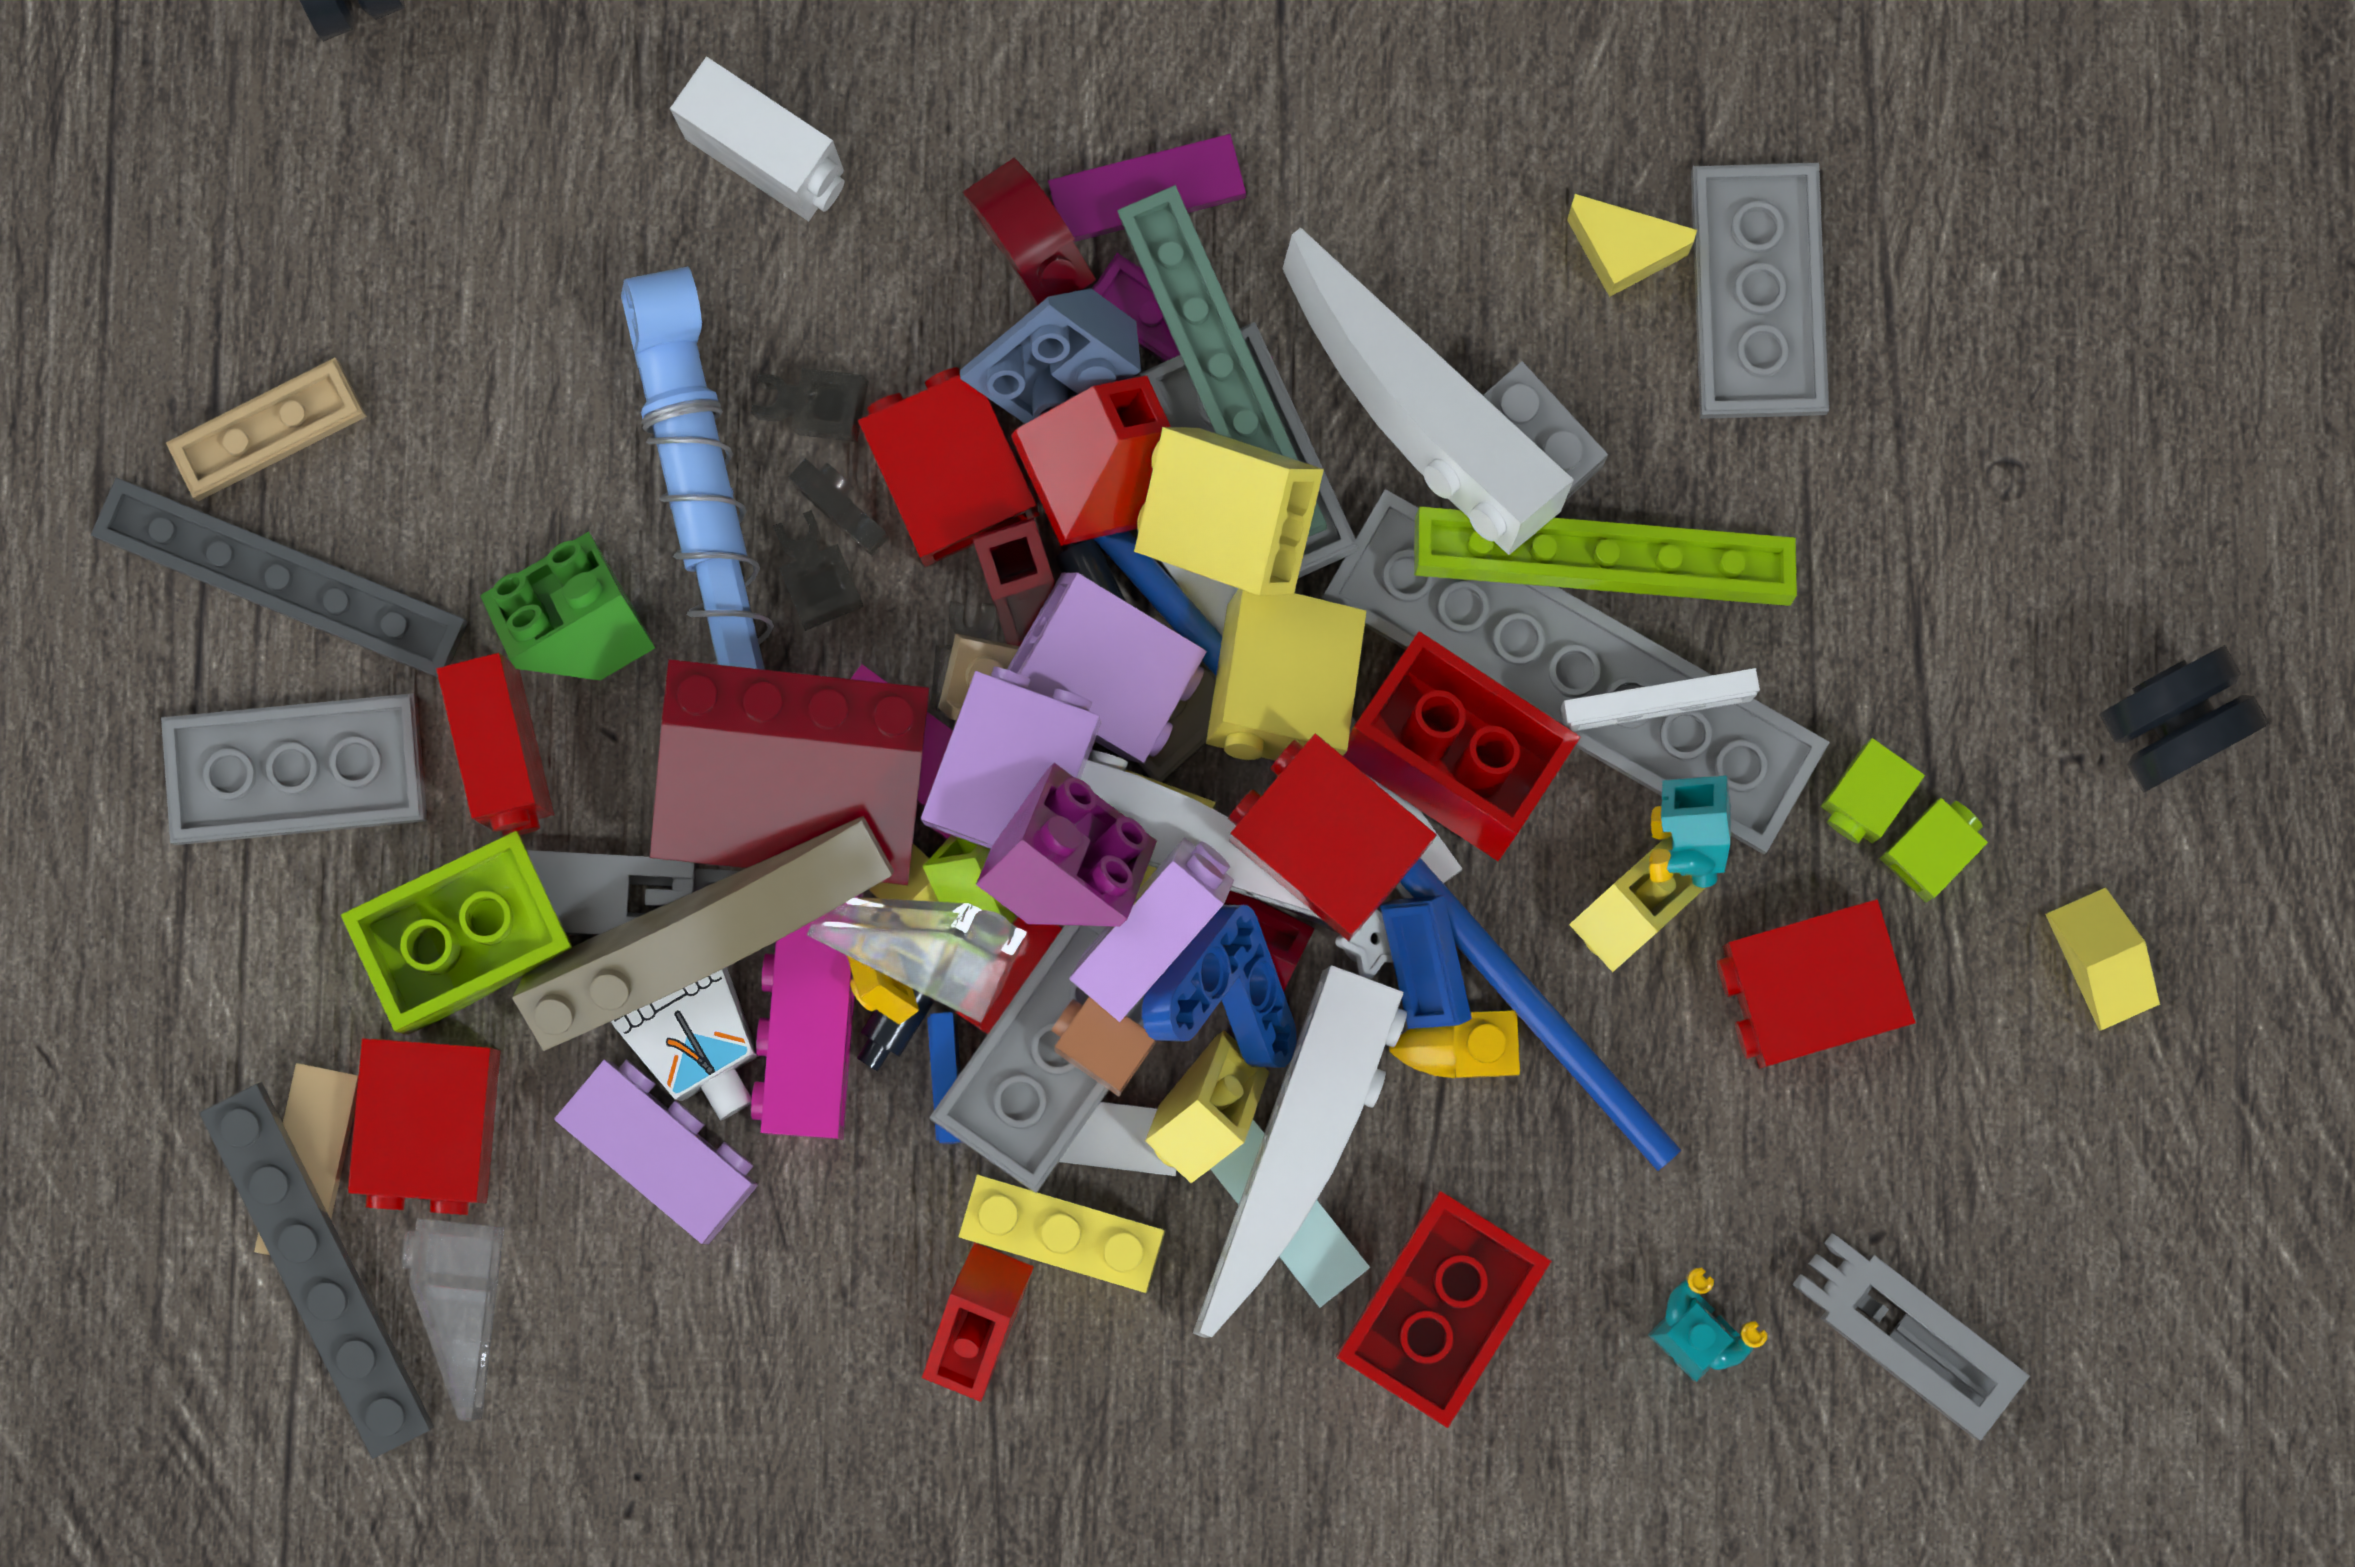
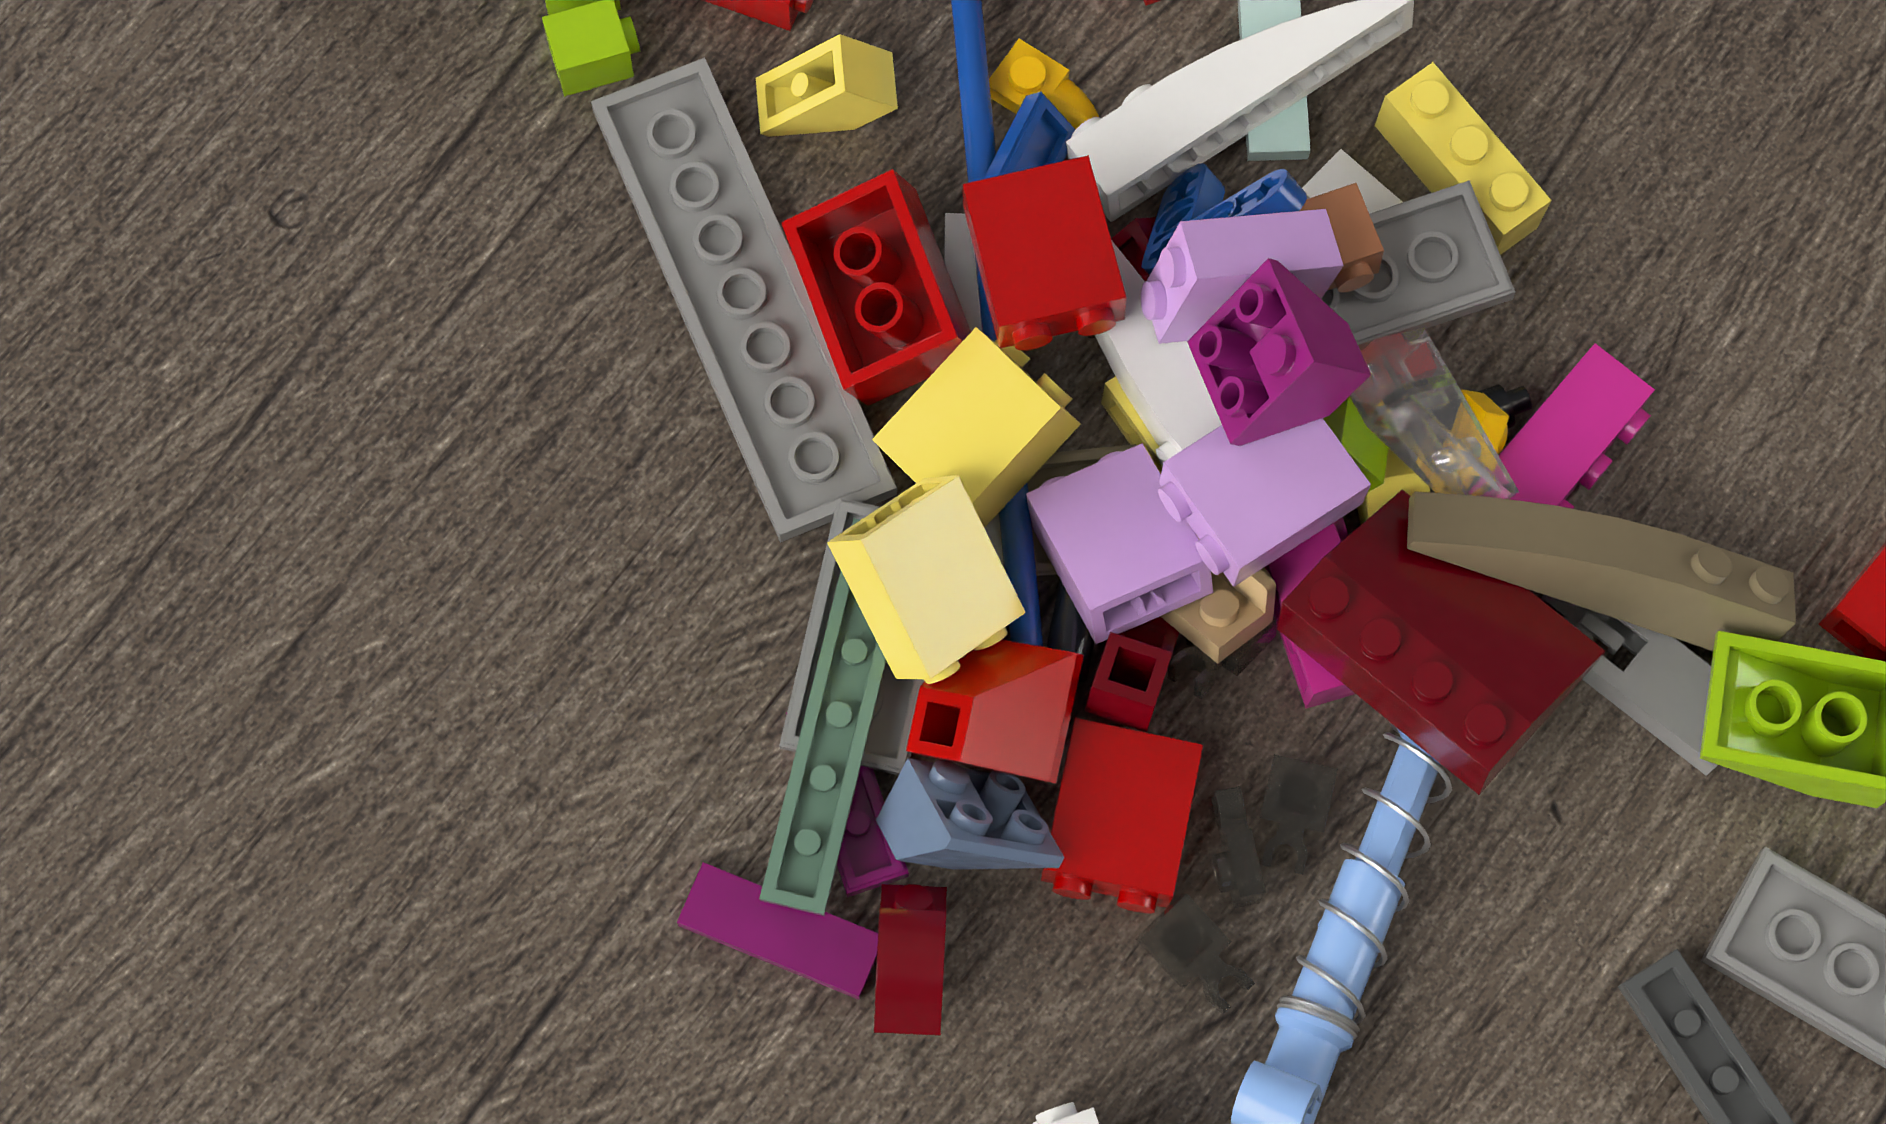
camera: 155 degrees left, 10 degrees down
red brick [436,653,554,837] -> none
bright green slope [480,532,655,681] -> none
lavender brick [554,1059,758,1244] -> none
white torso [611,967,758,1121] -> none
red slope [922,1242,1034,1402] -> none
blue tile [927,1012,963,1145] -> none
light yellow slope [1145,1030,1269,1183] -> none
white slope [1282,228,1574,555] -> none
lime plate [1414,507,1797,606] -> none
light grey brick [1483,361,1608,501] -> none
white tile [1560,668,1760,732] -> none
light yellow slope [1567,194,1697,297] -> none
teal piece [1649,775,1731,888] -> none
light grey tile [1691,163,1829,419] -> none

